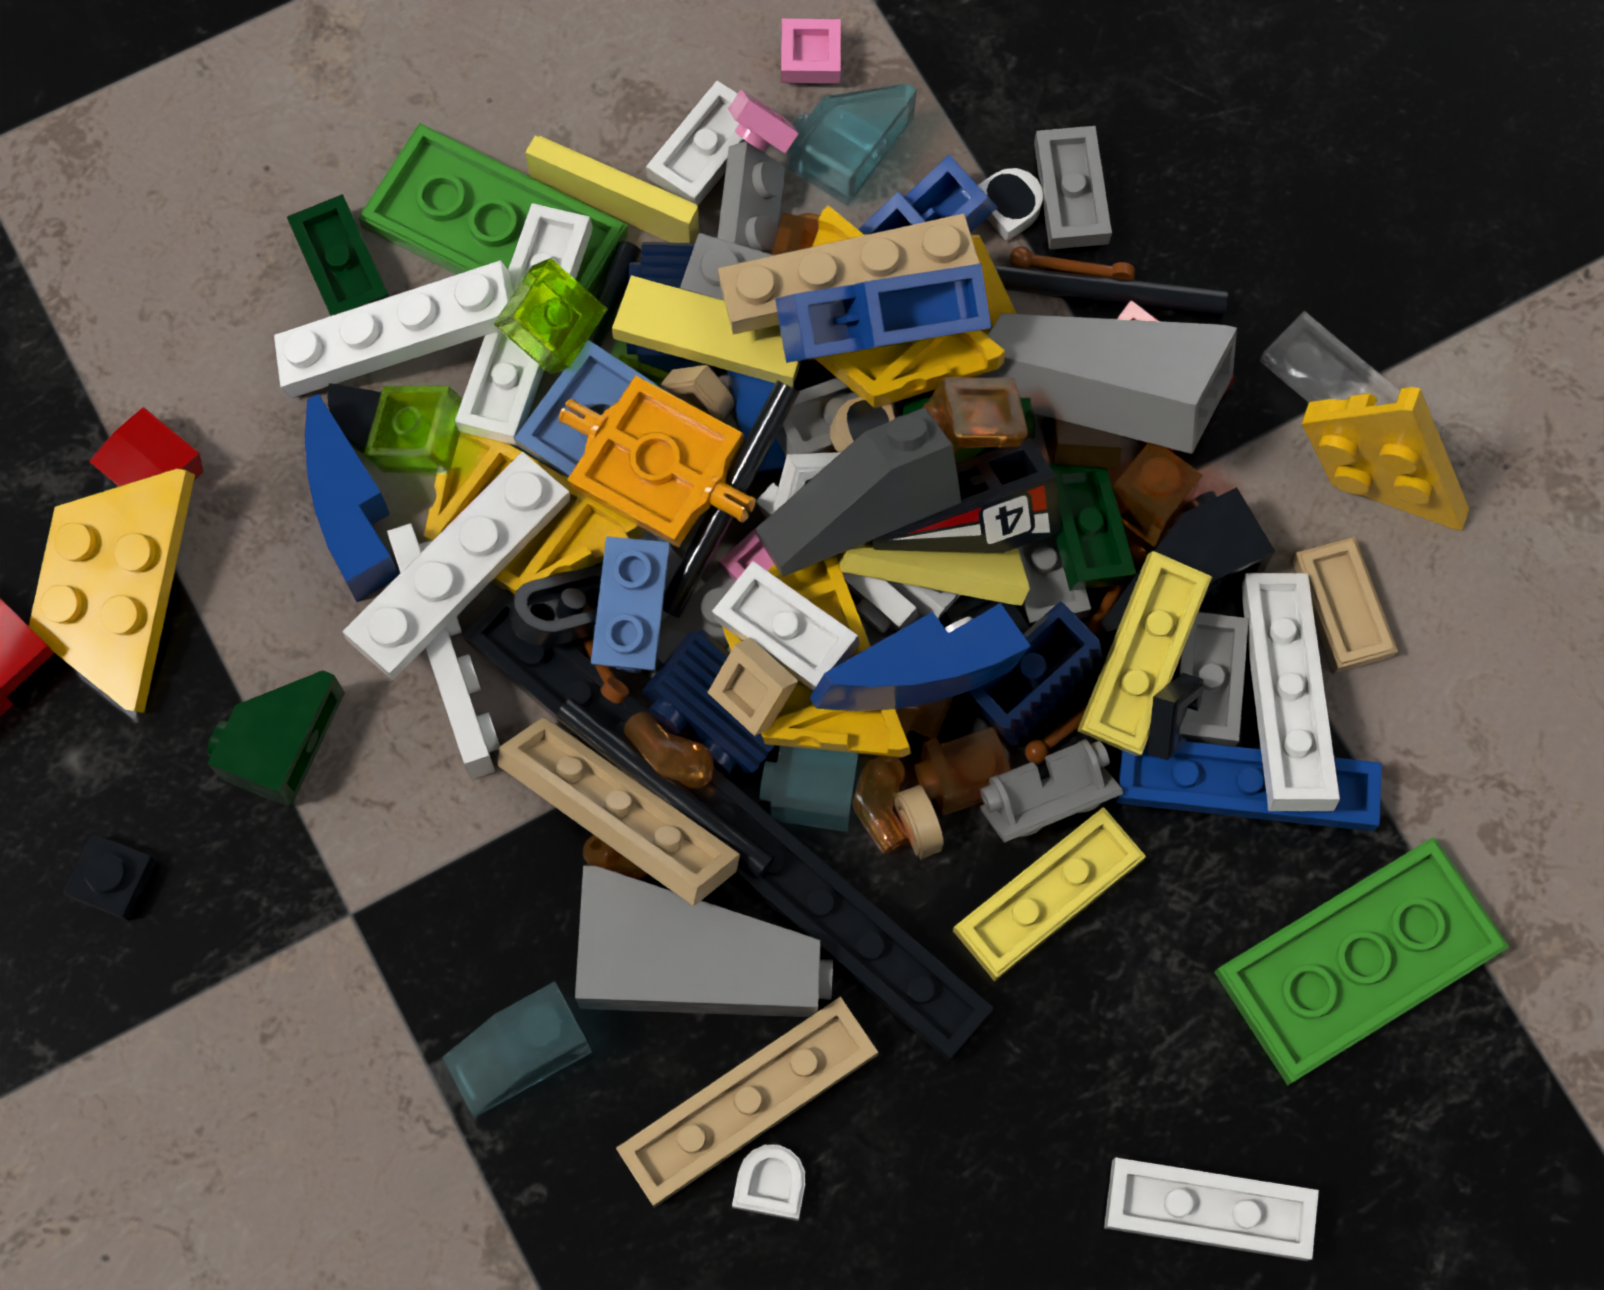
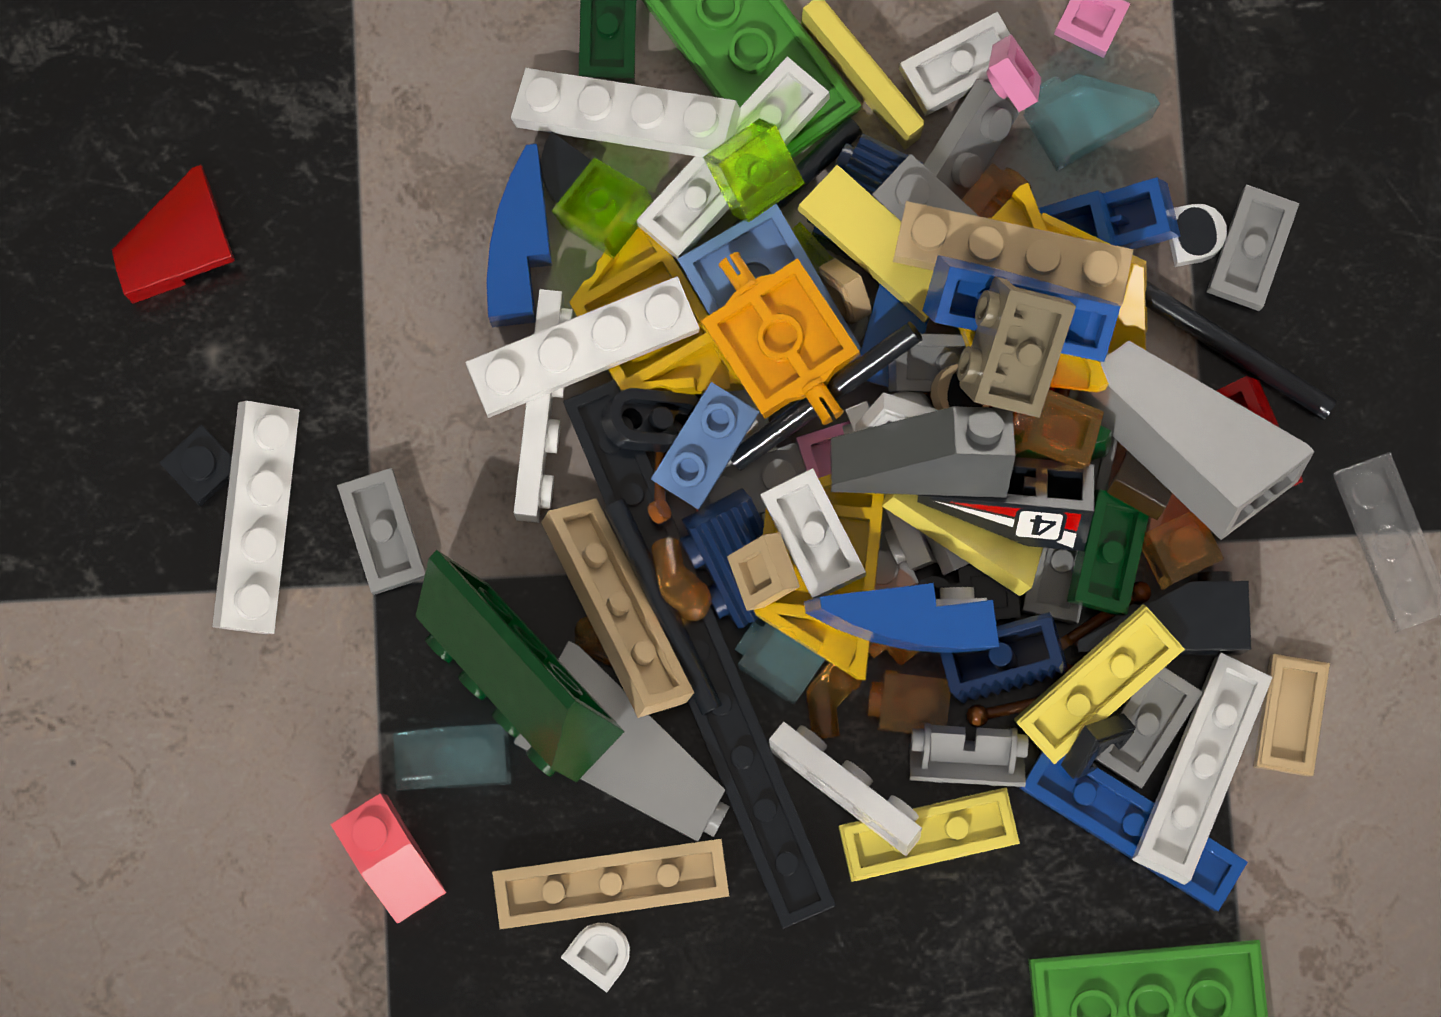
camera: 25 degrees right, 10 degrees up
yellow wing [29,469,195,713] -> none
red piece [89,407,204,487] -> none
dark green slope [207,670,345,808] -> none
tan tile [894,785,943,860] -> none
dark orange hinge [1009,247,1135,280] -> none
yellow wing [1301,387,1469,530] -> none
none -> white plate [212,401,299,634]
none -> coral slope [330,793,447,924]
none -> light grey plate [337,468,426,595]
none -> dark green slope [416,550,625,782]
none -> white plate [769,722,922,856]
none -> dark tan bracket [957,276,1076,418]

